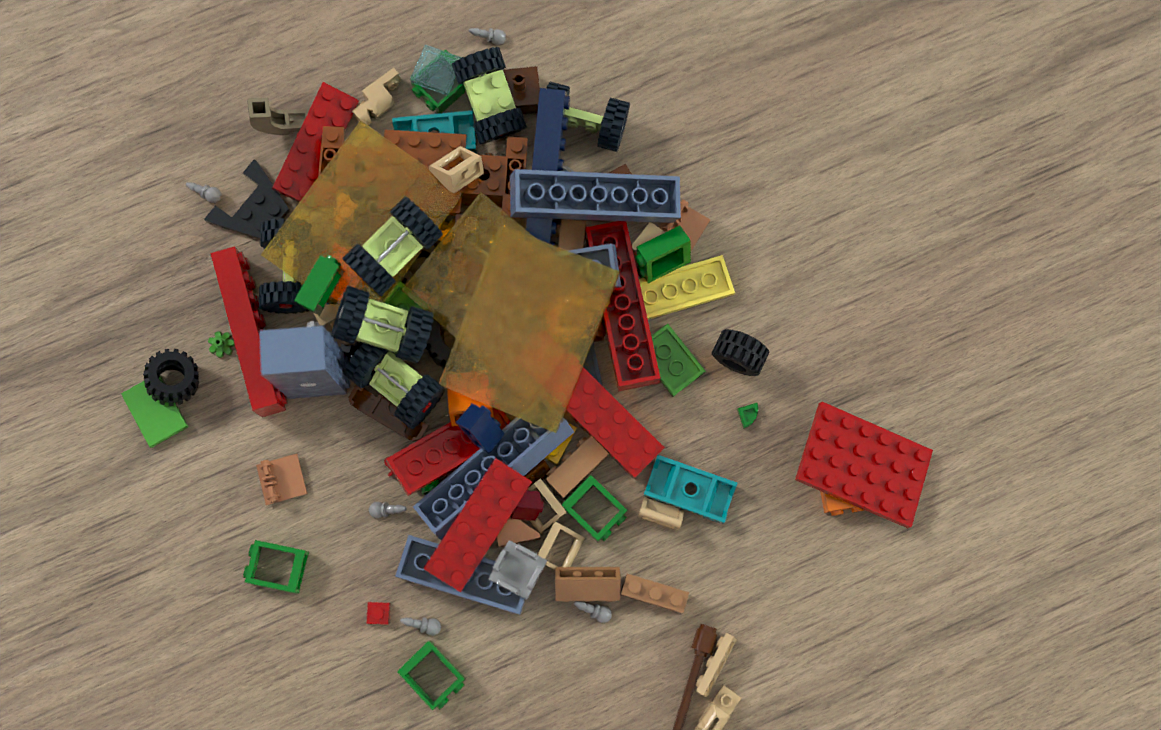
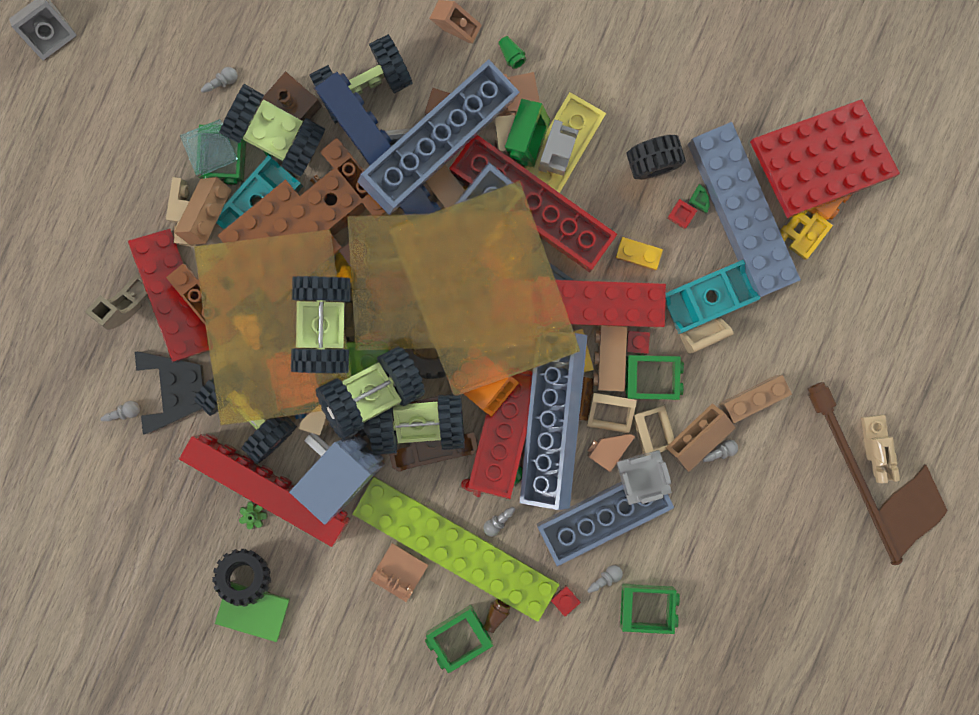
camera: 40 degrees left, 10 degrees up
green window [294,255,345,316] -> none
red plate [424,458,532,592] -> none
tan tile [429,146,484,193] -> none
dark blue brick [456,403,505,453] -> none
dark red brick [511,490,544,521] -> none
bright green tile [651,323,706,397] -> none
tan plate [696,633,737,697] -> none
none -> medium nougat brick [174,177,232,245]
none -> lime plate [352,476,560,622]
none -> nougat slope [429,0,482,44]
none -> reddish brown cone [483,599,510,633]
none -> green cone [498,36,527,69]
none -> light grey panel [539,119,579,176]
none -> yellow plate [615,237,663,271]
none -> red plate [626,331,650,354]
none -> red plate [667,199,697,229]
none -> sand blue brick [687,122,801,297]
none -> yellow plate [780,211,833,260]

